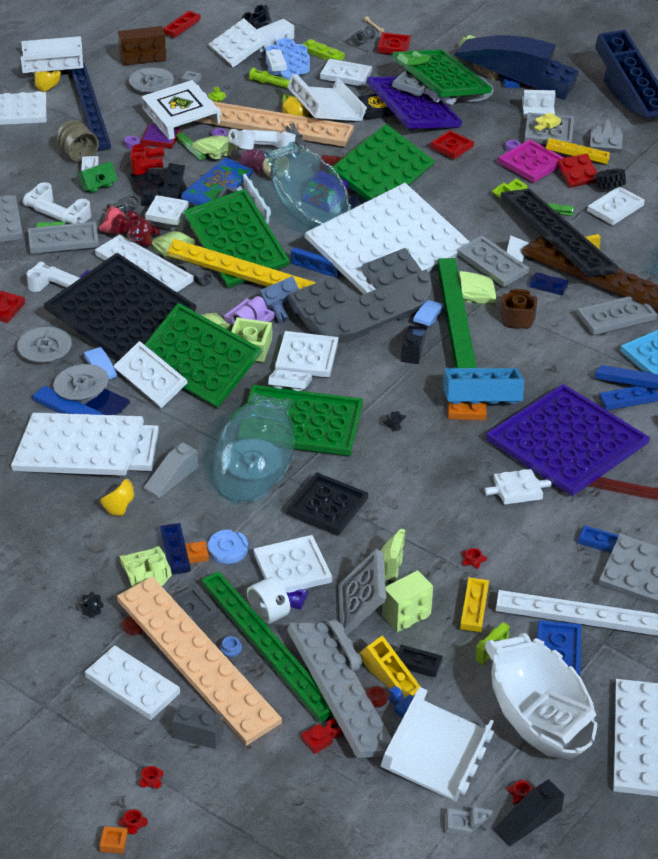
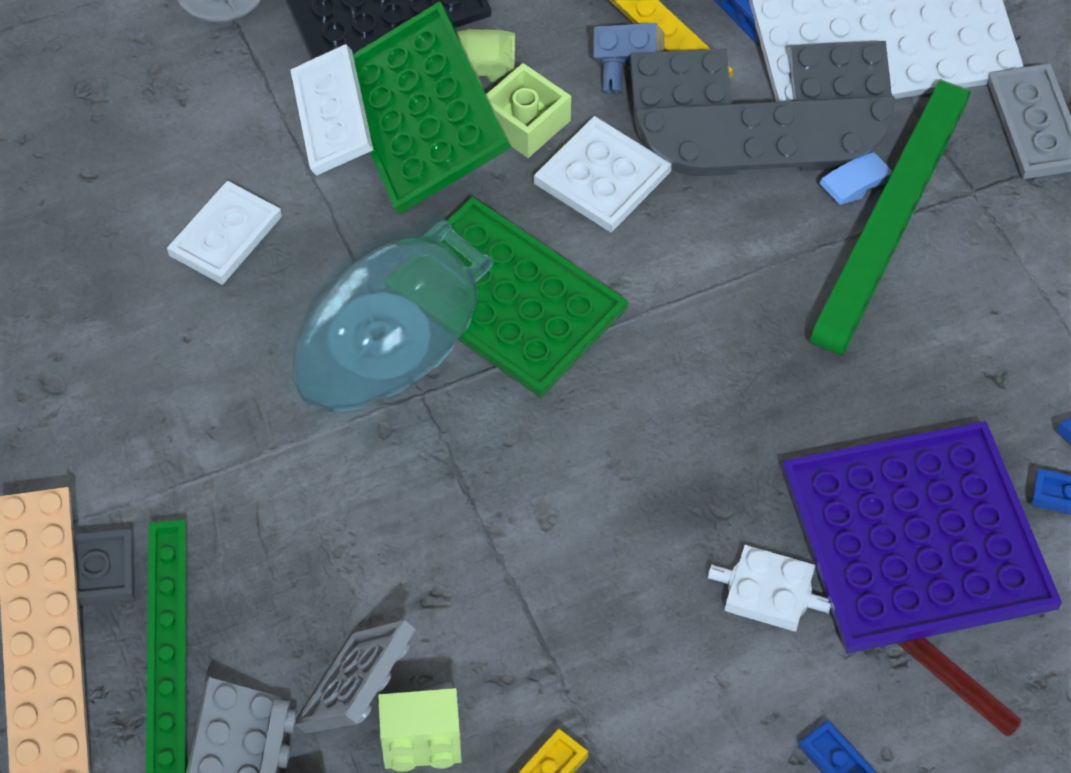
camera: 30 degrees right, 15 degrees up
white plate [11,413,144,475] -> none
blue tile [33,386,103,415] -> none
light grey piece [53,364,109,402] -> none
light blue slope [84,347,117,379] -> none
clear blue piece [85,389,130,415] -> none
yellow hair [100,478,134,516] -> none
yellowish green slope [119,546,172,587] -> none
light grey slope [143,442,198,499] -> none
clear blue plate [160,523,191,575] -> none
orange plate [185,541,209,564] -> none
light blue tile [207,530,248,564] -> none
medium blue plate [220,636,242,657] -> none
lavender plate [224,296,274,326] -> none
white piece [247,577,290,624] -> none
white plate [254,535,332,593] -> none
white plate [268,369,312,391] -> none
black plate [287,472,368,535] -> none
dark purple tile [287,589,308,610] -> none
yellowish green slope [381,529,405,586] -> none
black plant [383,411,406,431] -> none
black slope [401,325,427,364] -> none
dark azure brick [443,368,524,404] -> none
orange plate [448,401,487,420] -> none
yellowish green slope [458,271,496,304] -> none
red plate [462,548,488,569] -> none
reddish brown brick [500,289,537,329] -> none

